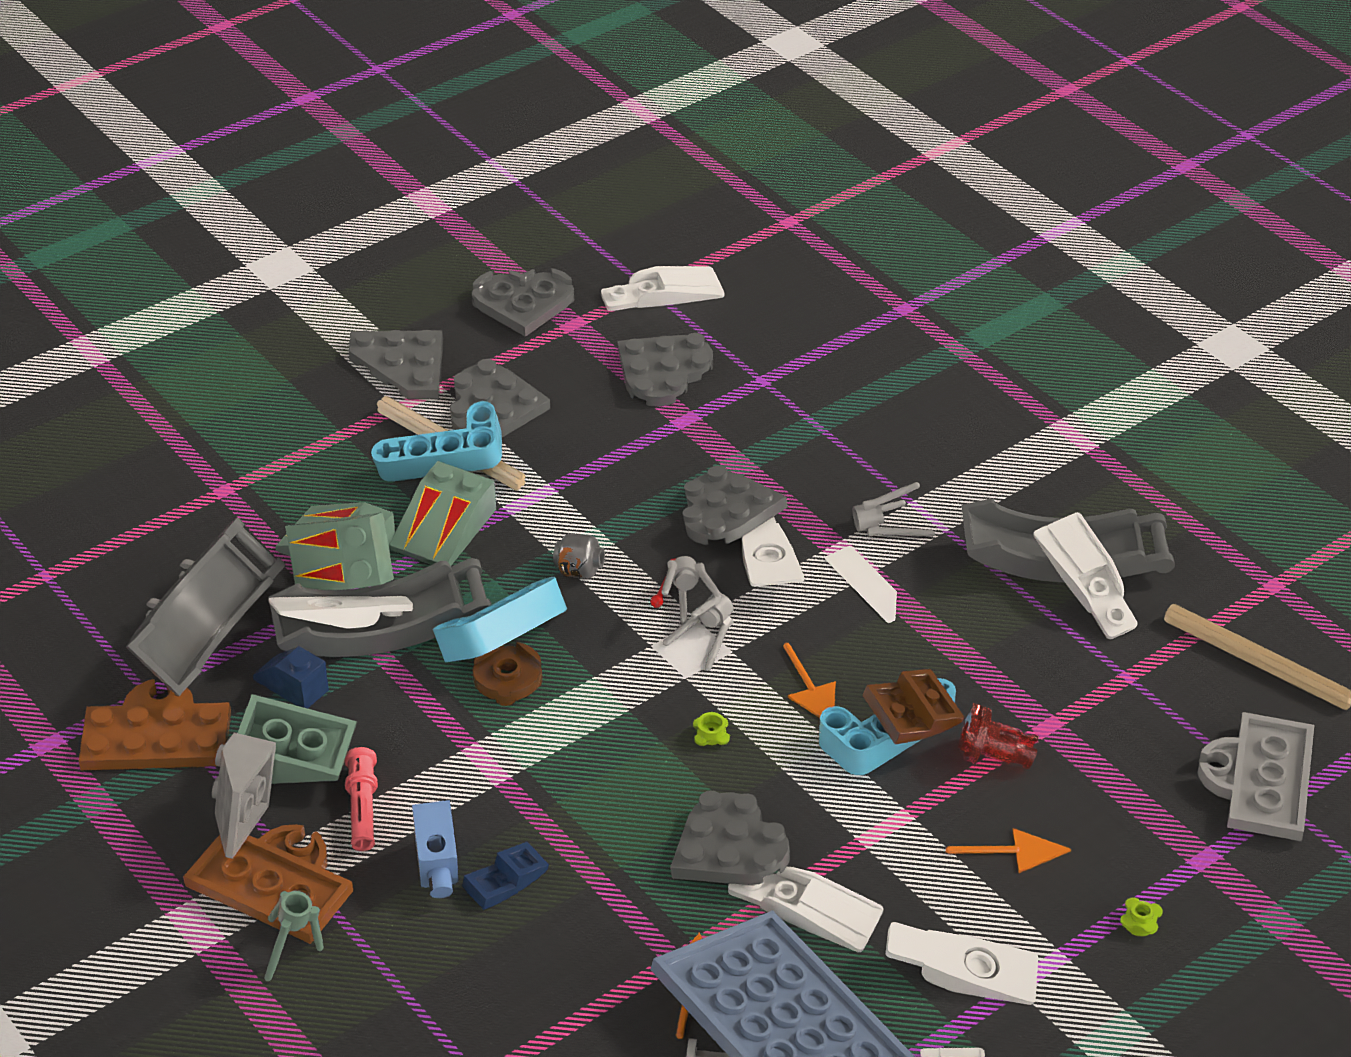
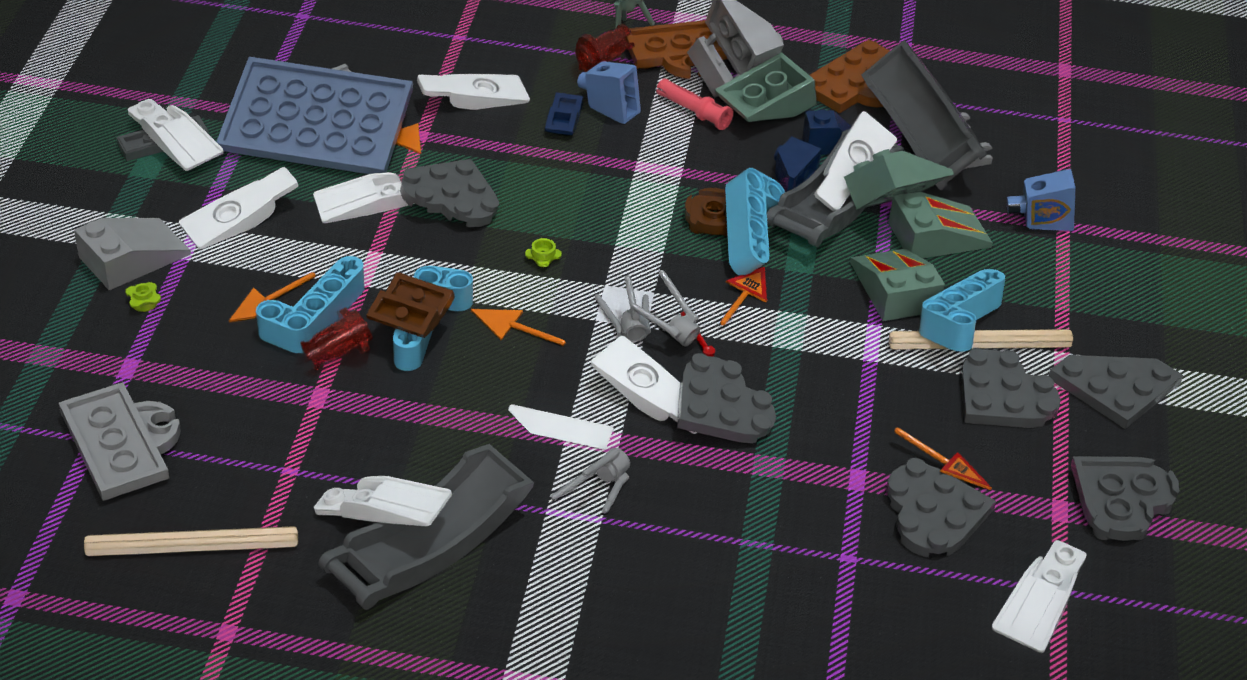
camera: 135 degrees right, 0 degrees up
flat silver head [553,534,605,579] -> none
none -> light grey slope [74,218,191,290]
none -> medium azure beam [256,256,365,353]
none -> white piece [417,74,530,110]
none -> clear red piece [575,24,635,72]
none -> light grey hinge [687,33,740,98]
none -> piece [720,267,767,325]
none -> dark blue slope [774,136,822,192]
none -> orange piece [894,427,992,490]
none -> medium blue torso [1007,169,1075,231]

